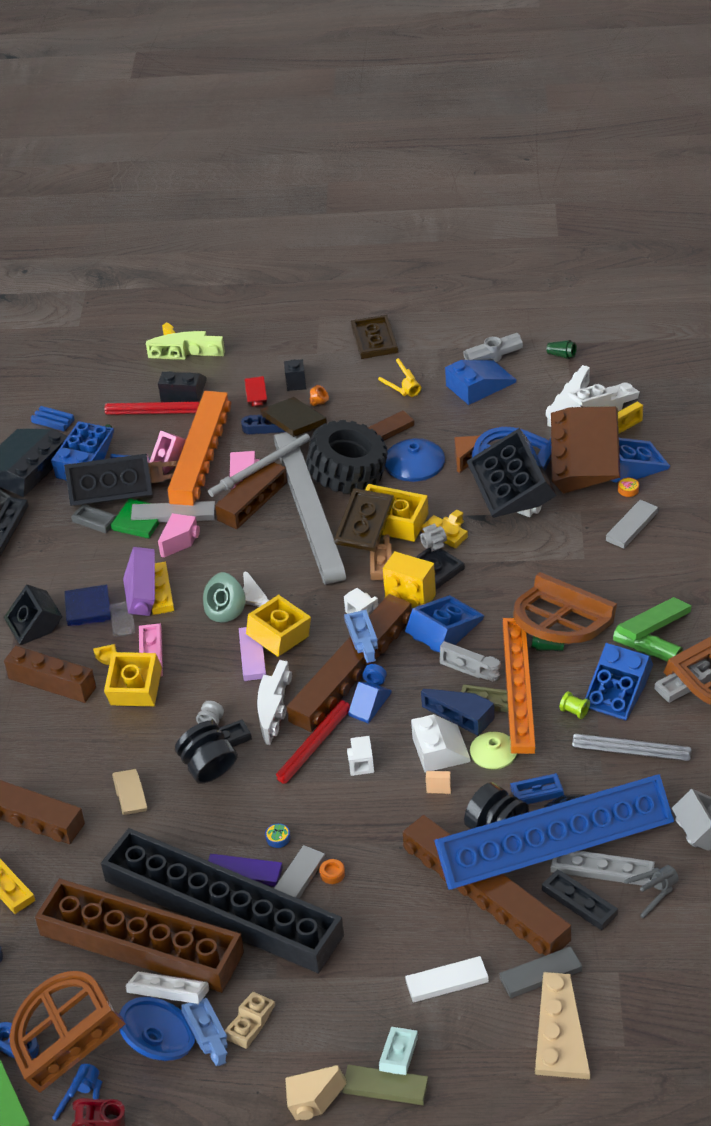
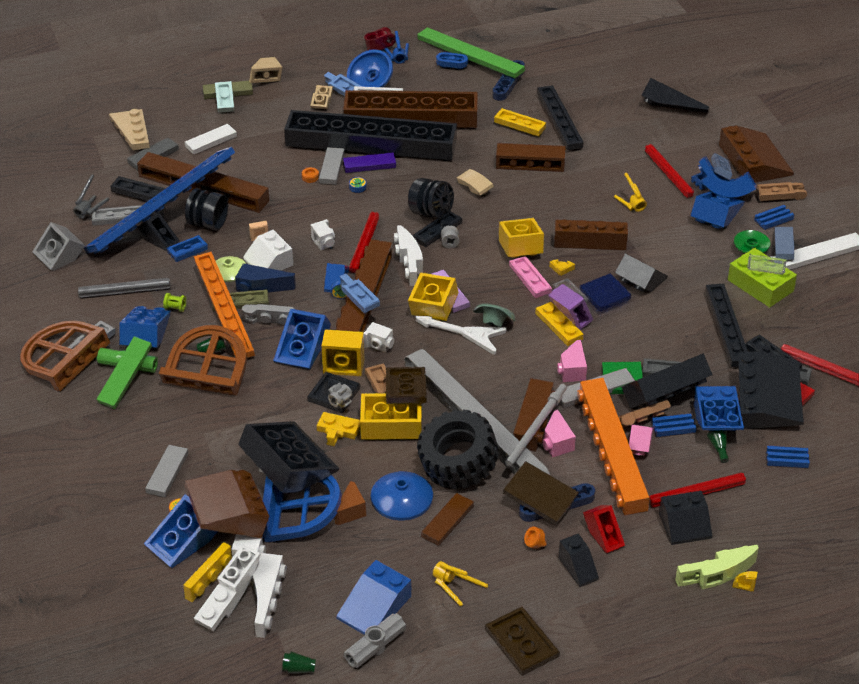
camera: 155 degrees right, 0 degrees up
dark orange window [10,971,126,1093] -> none

